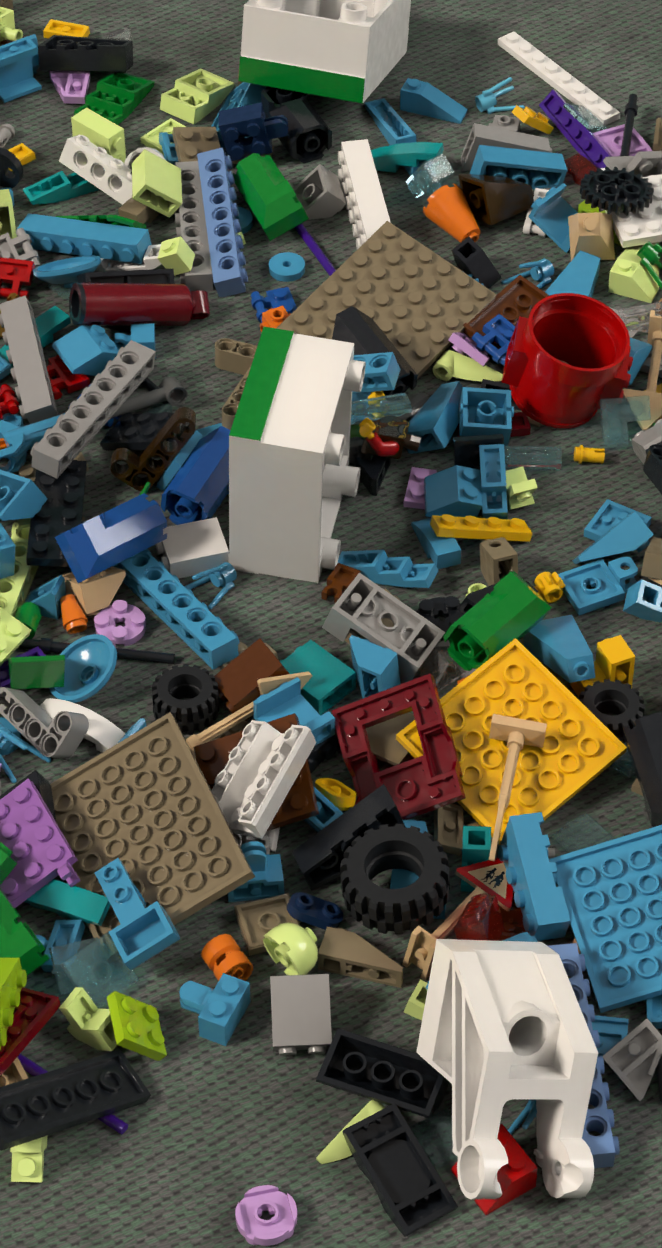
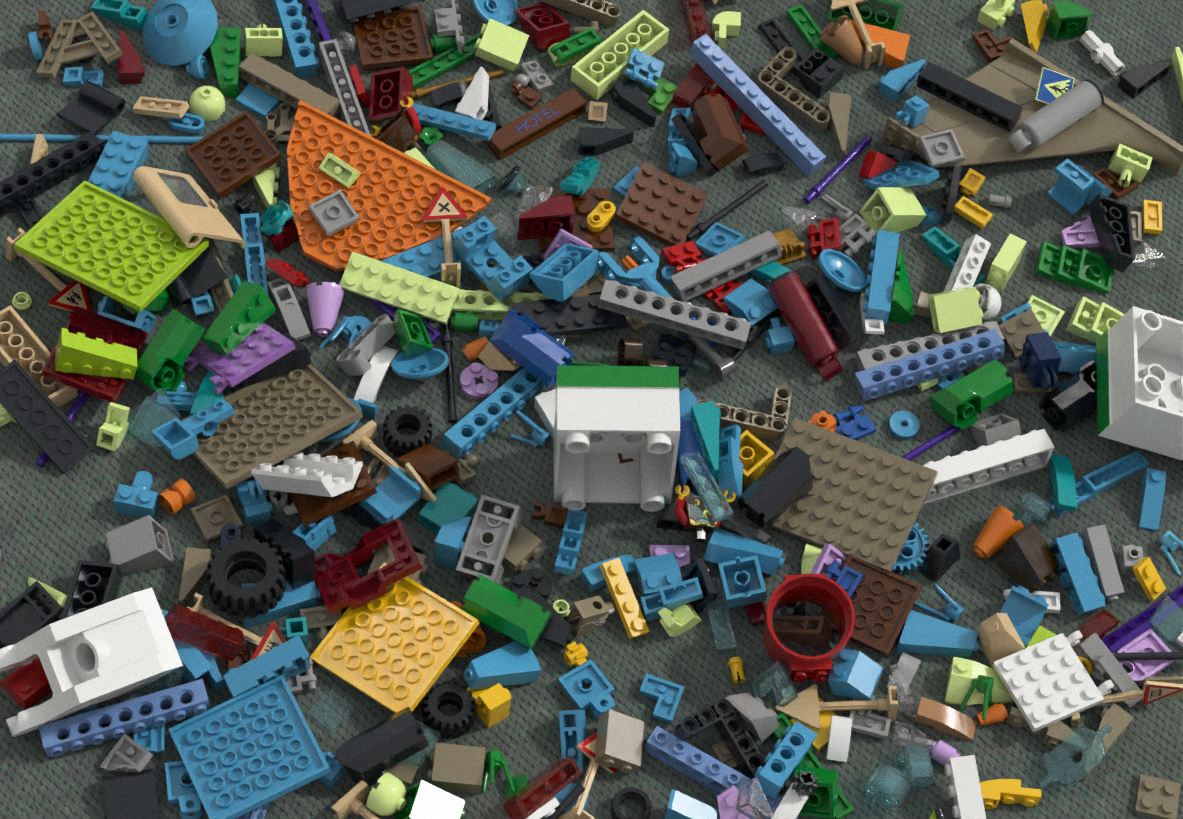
camera: 70 degrees right, 10 degrees up
lime plate [107,991,167,1061] -> none
yellowish green brick [157,236,195,276] -> none
yellowish green cylinder [263,922,318,975] -> none
yellow plate [315,778,356,811] -> none
dark azure brick [352,352,400,393] -> none
tan piece [489,714,547,861] -> none
dark azure slope [572,511,654,564] -> none
black gear [580,167,654,216] -> none

